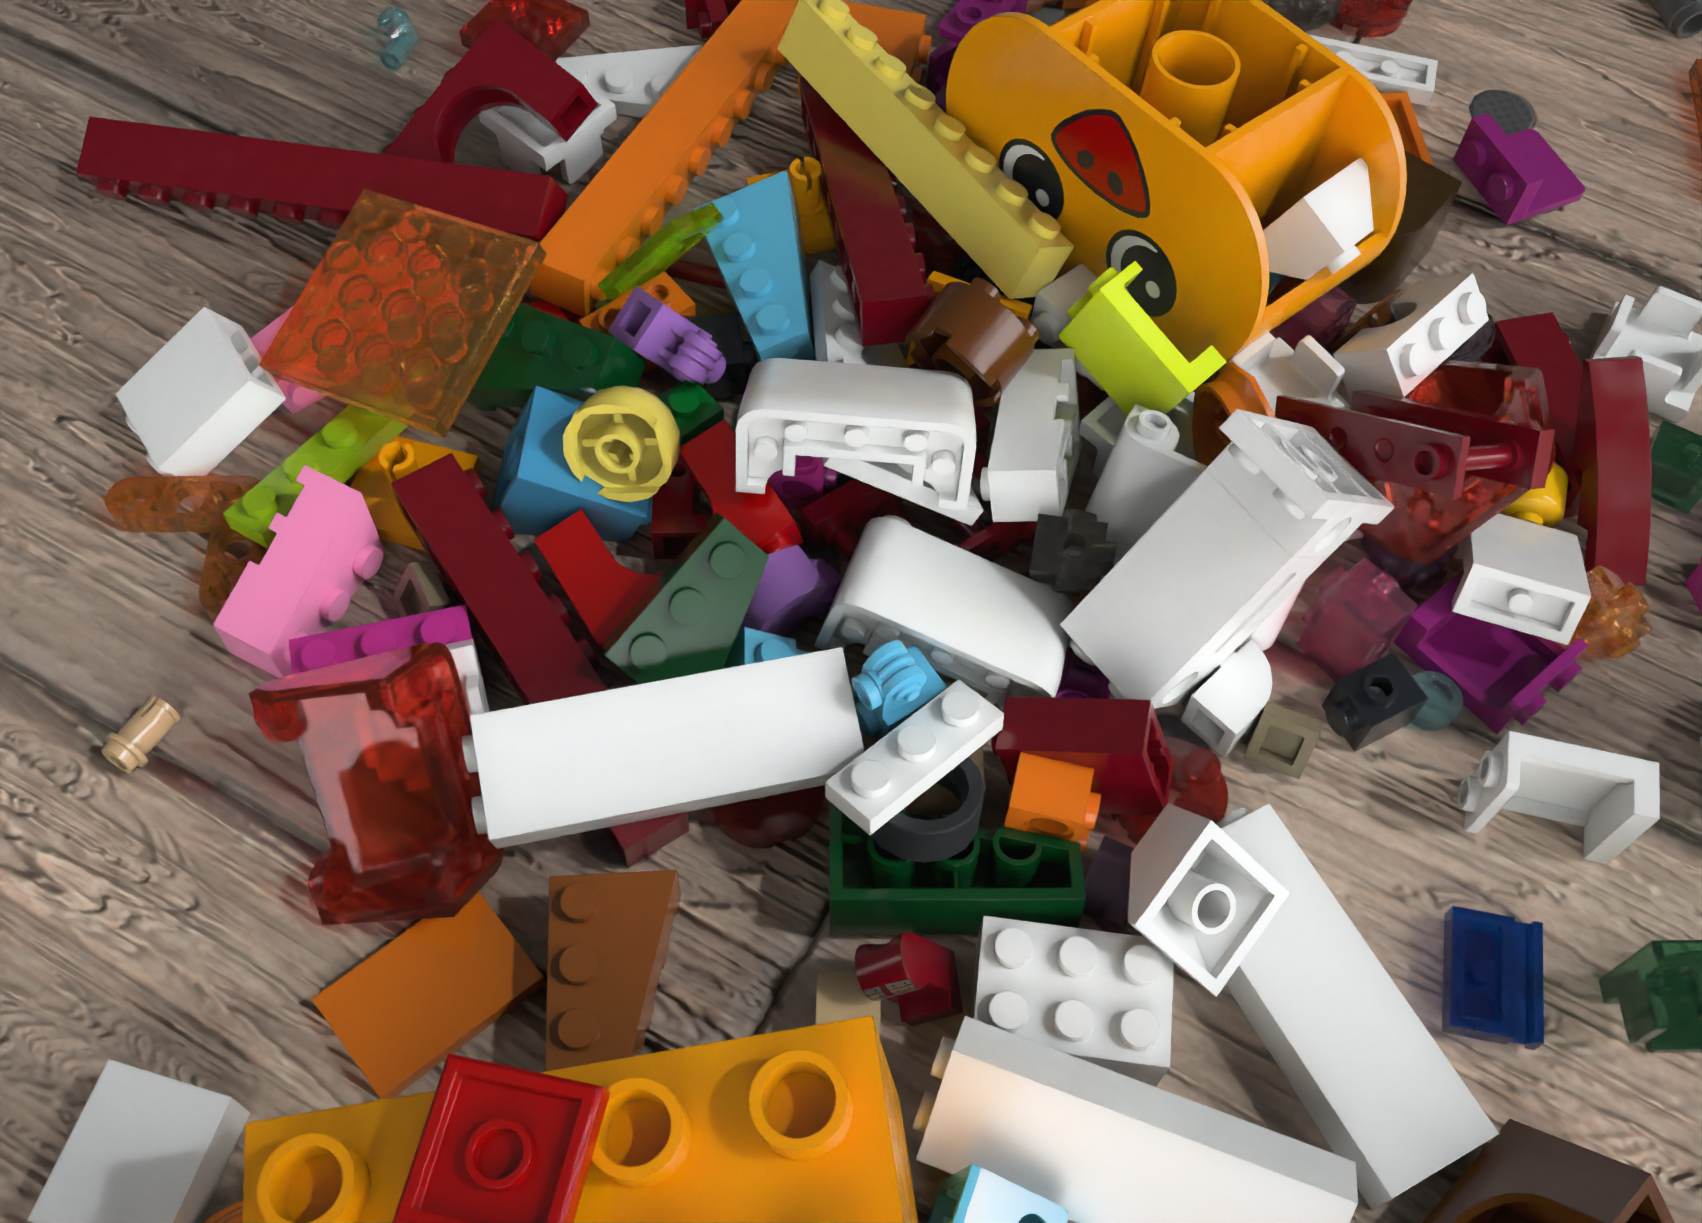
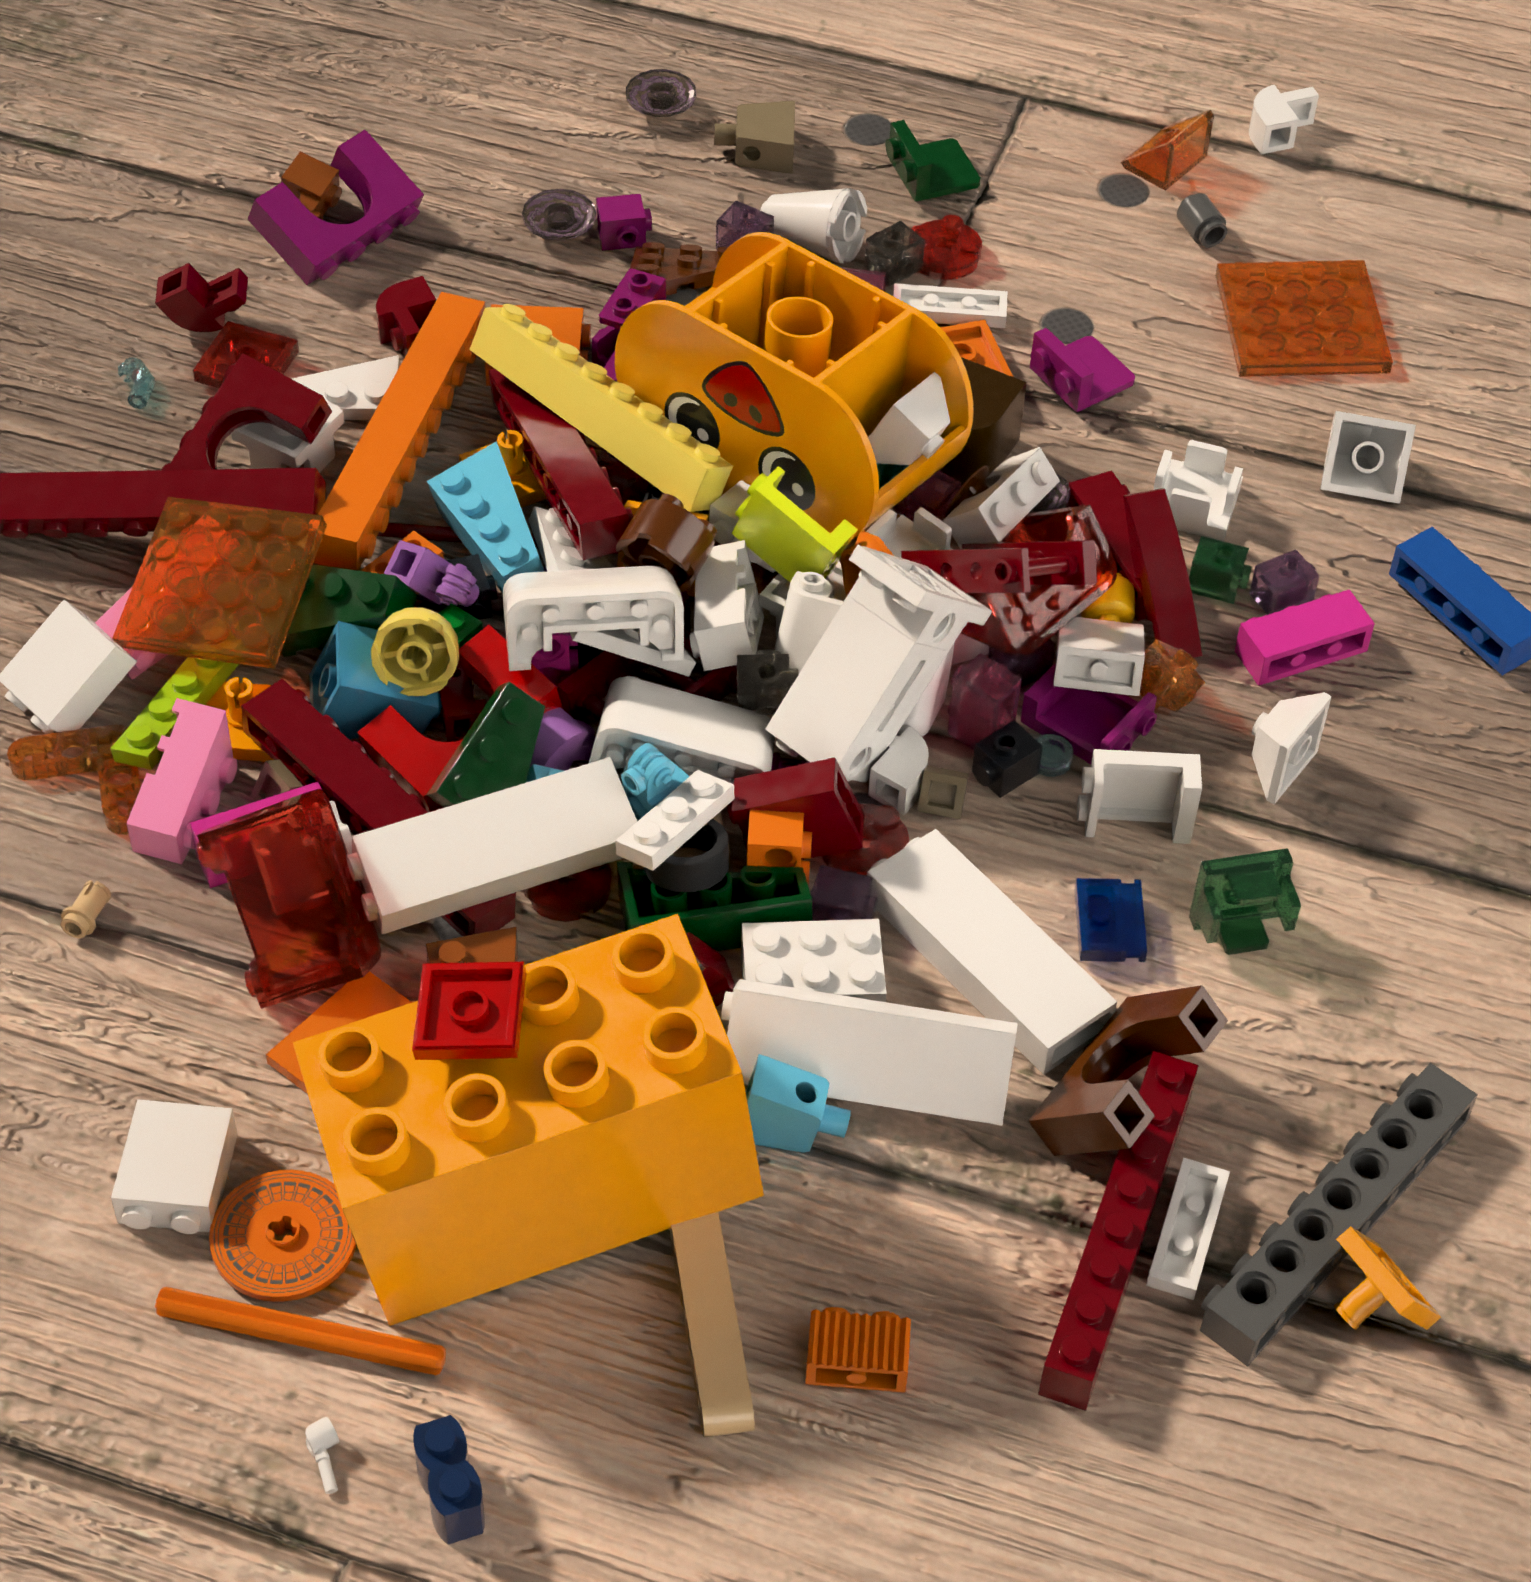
camera: 10 degrees left, 10 degrees down
clear neon green tile [598,203,724,299] -> none
white slope [1128,803,1290,997] -> none

